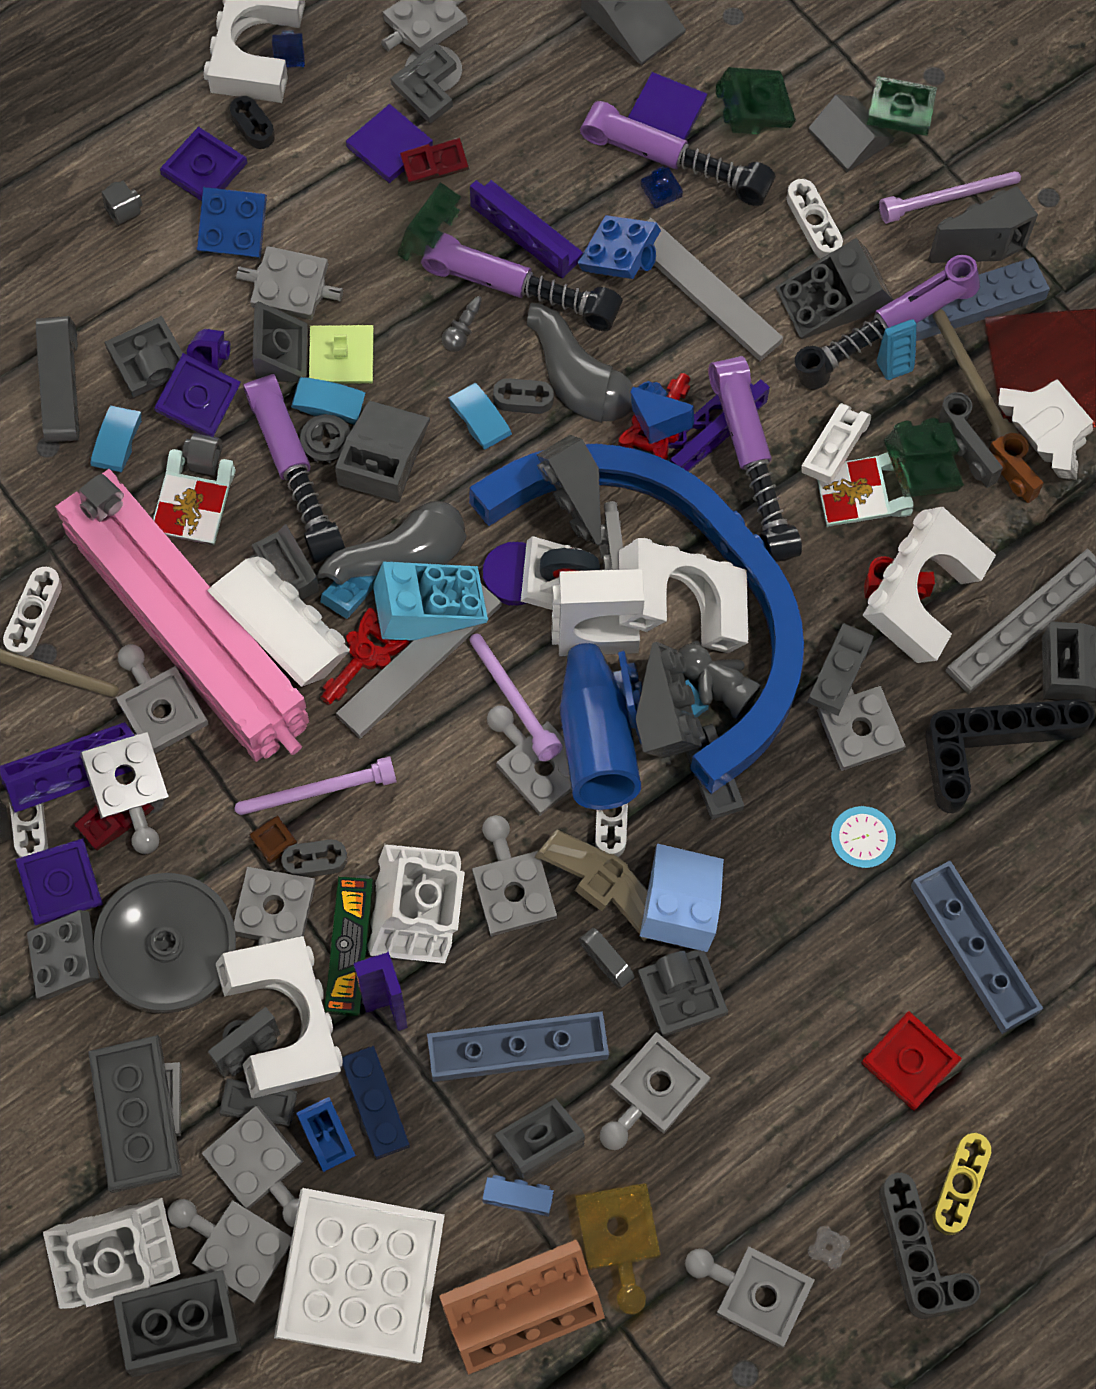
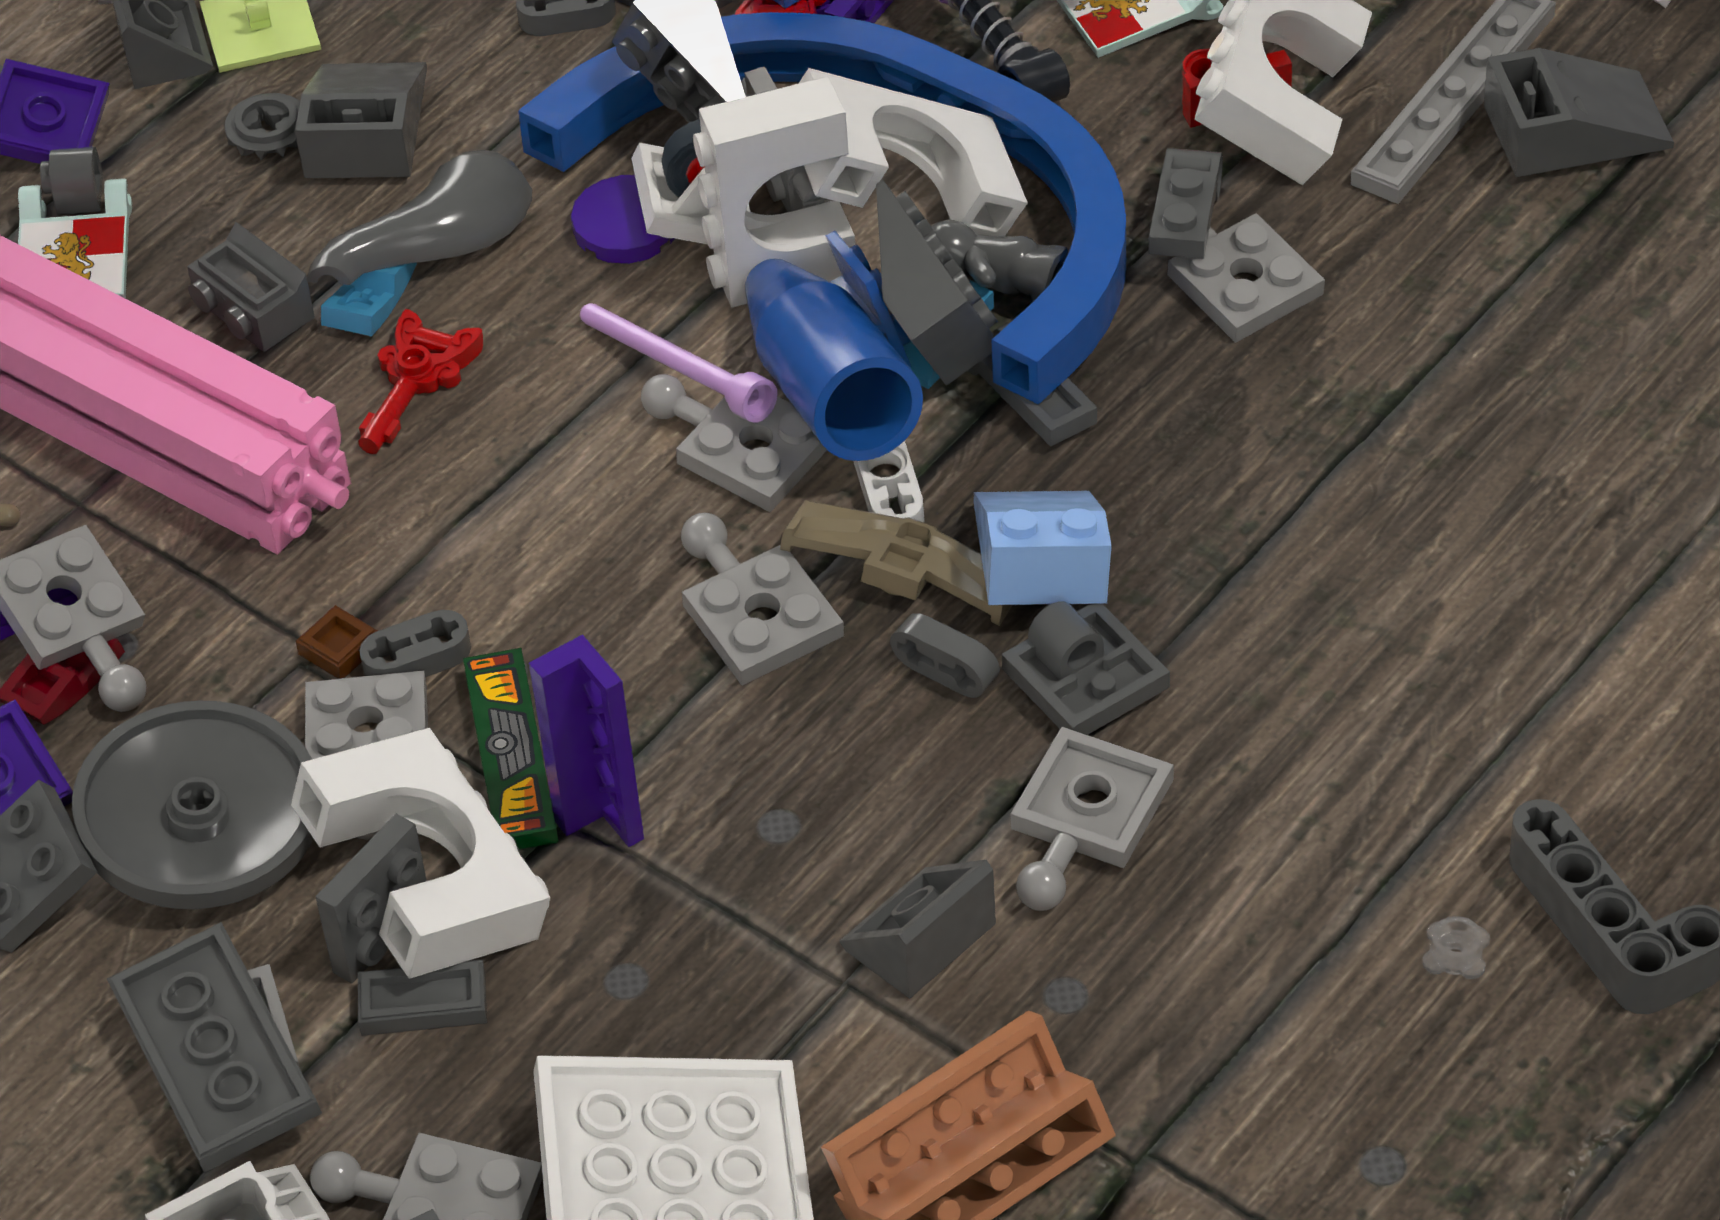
camera: 10 degrees left, 20 degrees down
light grey plate [116,644,209,754] -> none
dark purple plate [187,329,231,370] -> none
light grey plate [202,1106,304,1228] -> none
white slope [208,556,350,687] -> none
lavender piece [234,756,397,815] -> none
piece [243,374,345,564] -> none
dark azure slope [291,377,365,425] -> none
blue slope [296,1097,356,1172] -> none
light grey tile [336,584,501,739] -> none
dark blue plate [342,1046,410,1160] -> none
white slope [367,844,465,963] -> none
medium azure slope [373,562,488,640] -> none
sand blue piece [427,1011,609,1082] -> none
dark azure slope [448,382,512,450] -> none
medium blue piece [483,1175,554,1217] -> none
clear yellow plate [575,1183,660,1314] -> none
light grey plate [685,1247,815,1349] -> none
sticker [831,806,896,868] -> none
red tile [861,1011,962,1111] -> none
sand blue piece [911,861,1043,1034] -> none
black beam [925,699,1094,814] -> none
light yellow beam [933,1133,991,1235] -> none

